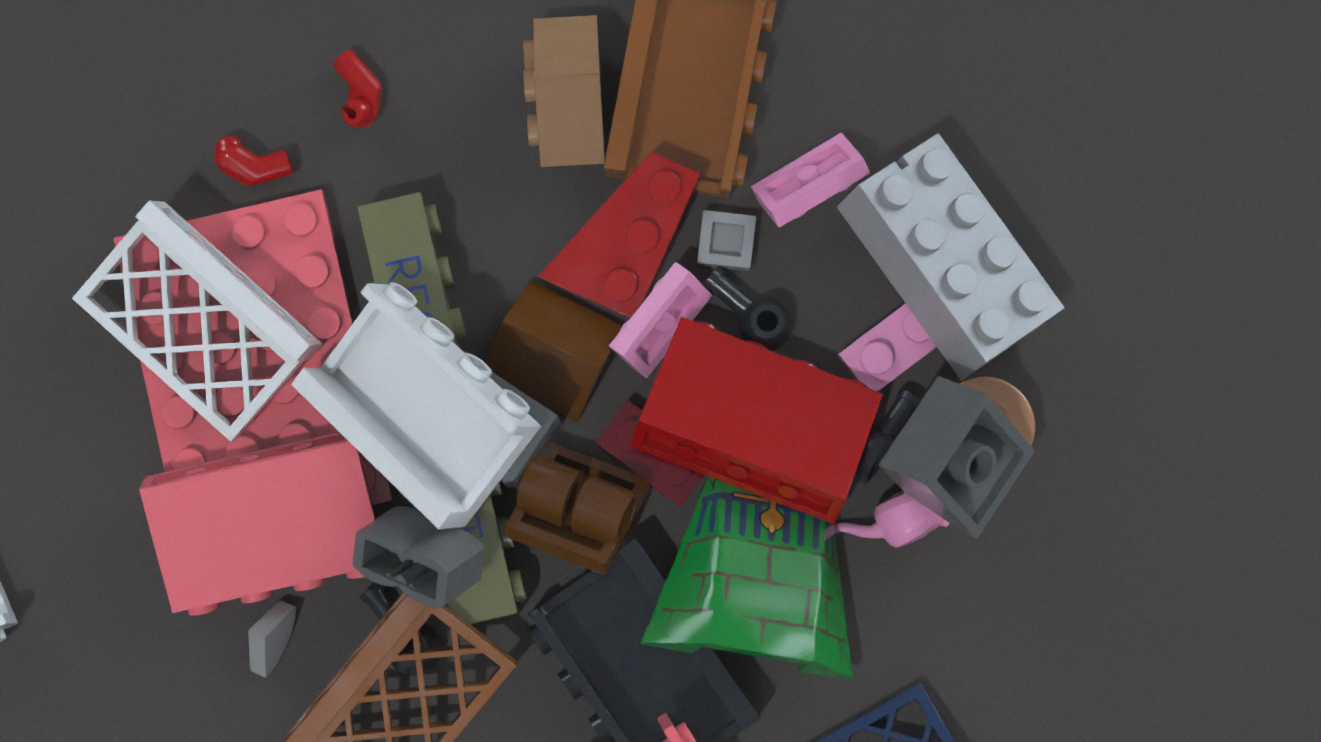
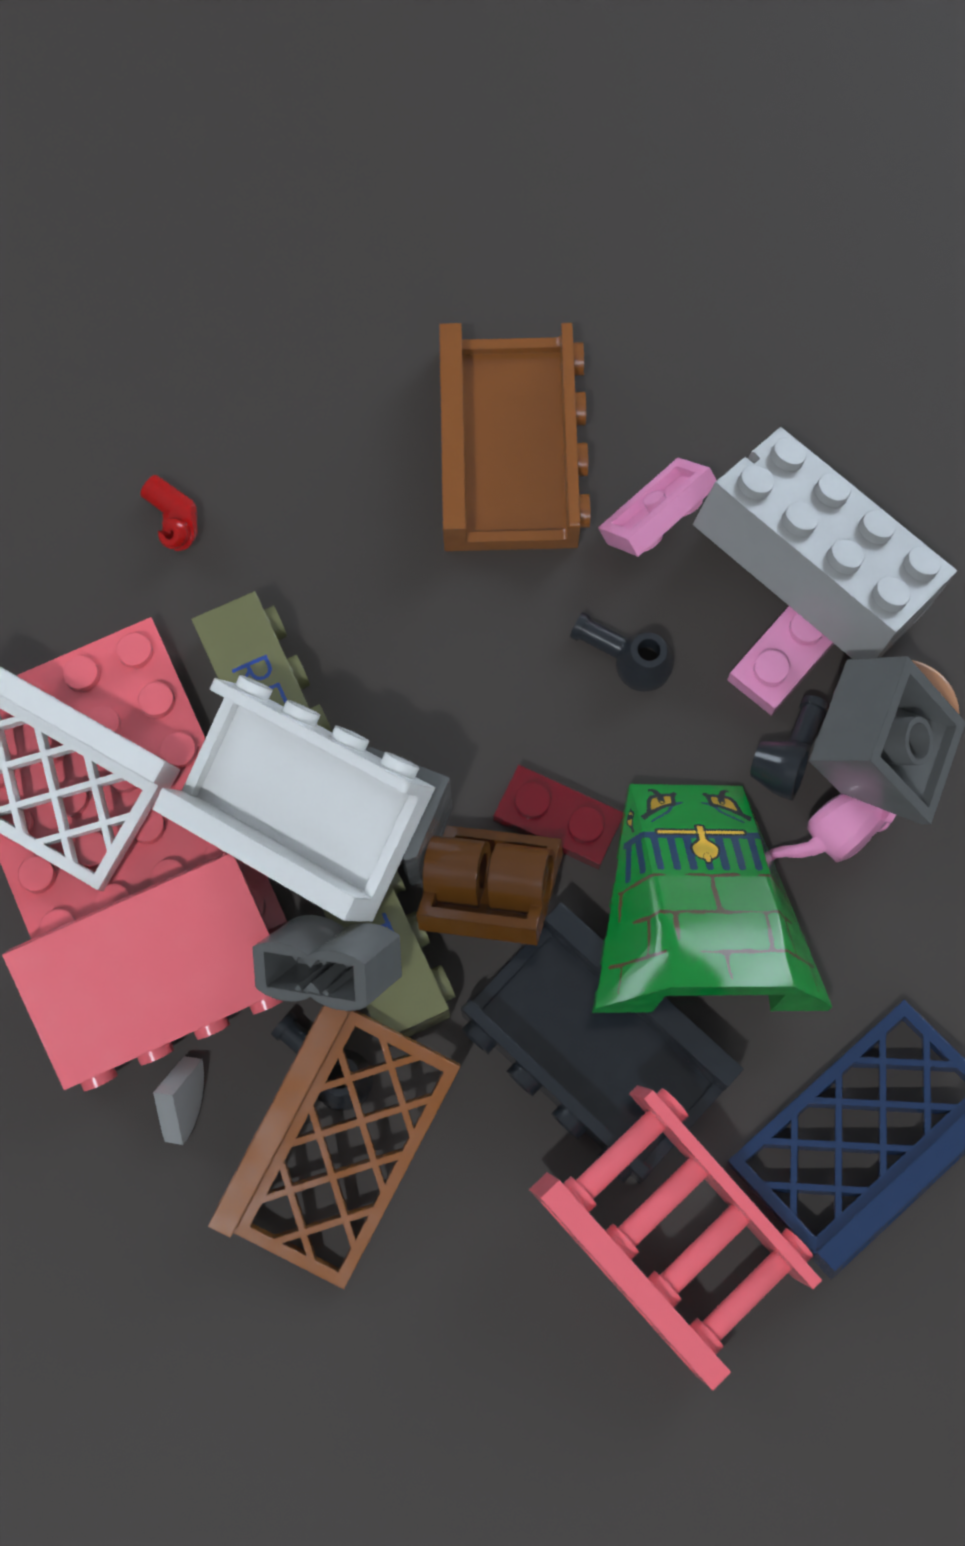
camera: 10 degrees left, 10 degrees down
red arm [214,136,293,186] -> none
reddish brown slope [486,280,623,423] -> none
medium nougat brick [523,15,605,167] -> none
red wing [538,151,701,318] -> none
bright pink plate [609,262,713,379] -> none
red panel [631,317,883,524] -> none
light grey tile [697,210,756,271] -> none

